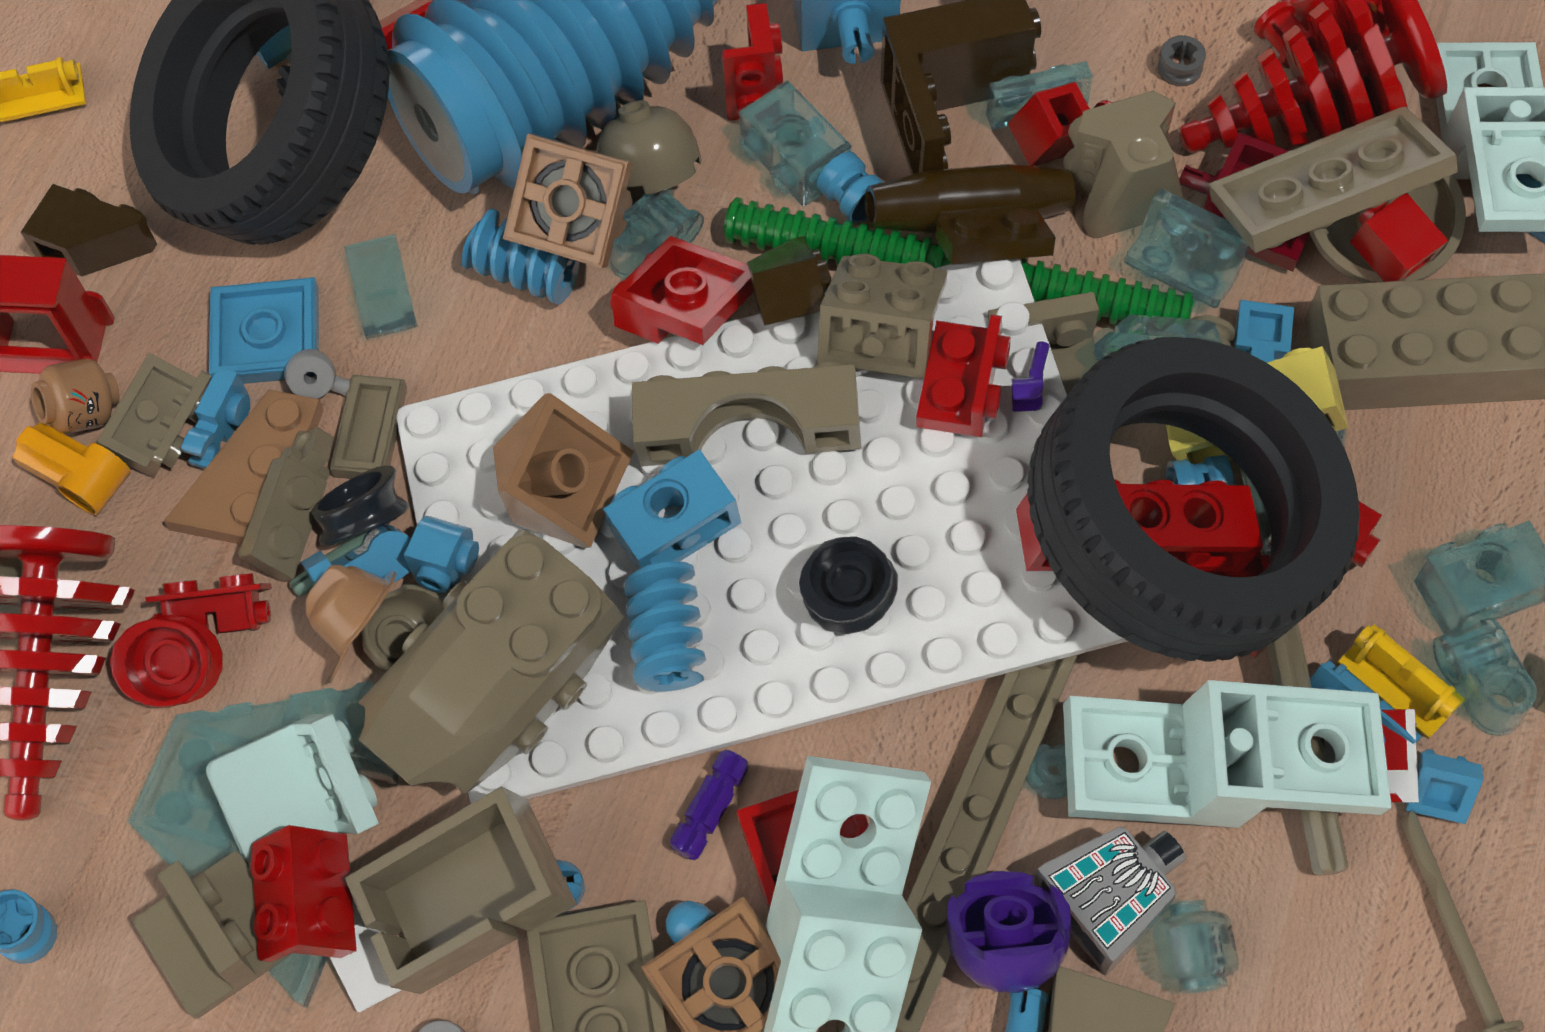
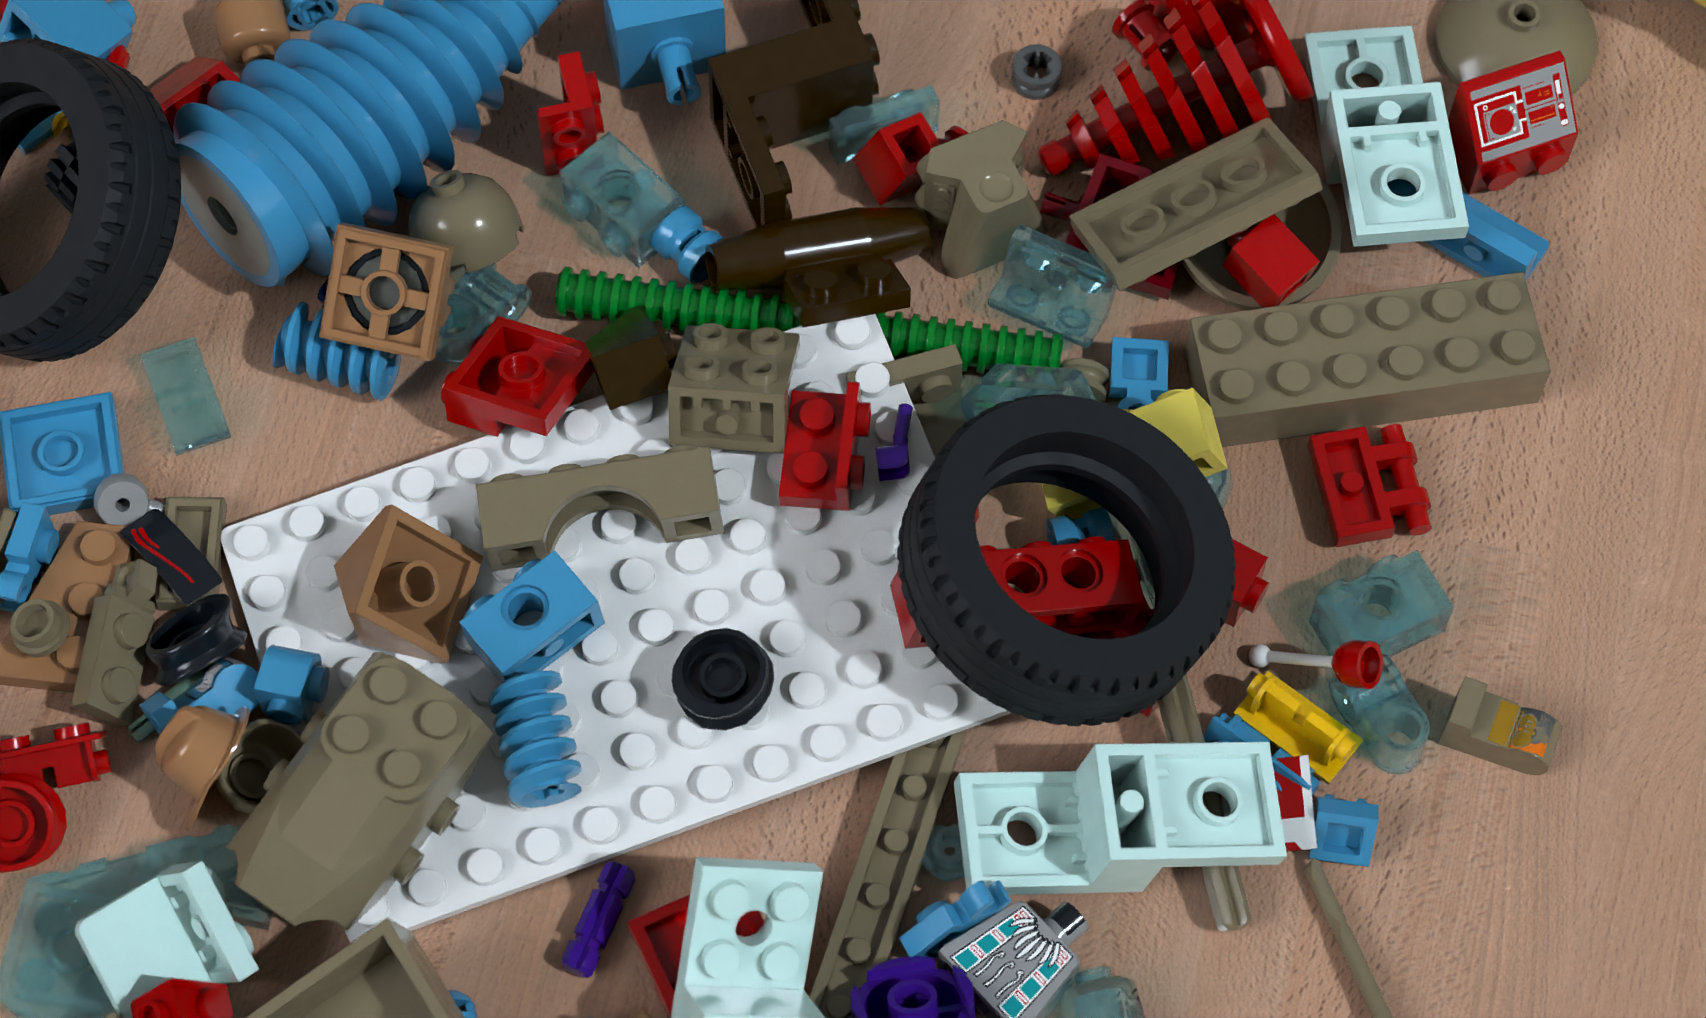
camera: 10 degrees left, 0 degrees up
none -> dark tan plate [10,599,70,658]
none -> black sticker [120,509,222,605]
none -> dark azure plate [899,880,1012,958]
none -> red hinge [1249,640,1383,689]
none -> red plate [1307,424,1432,547]

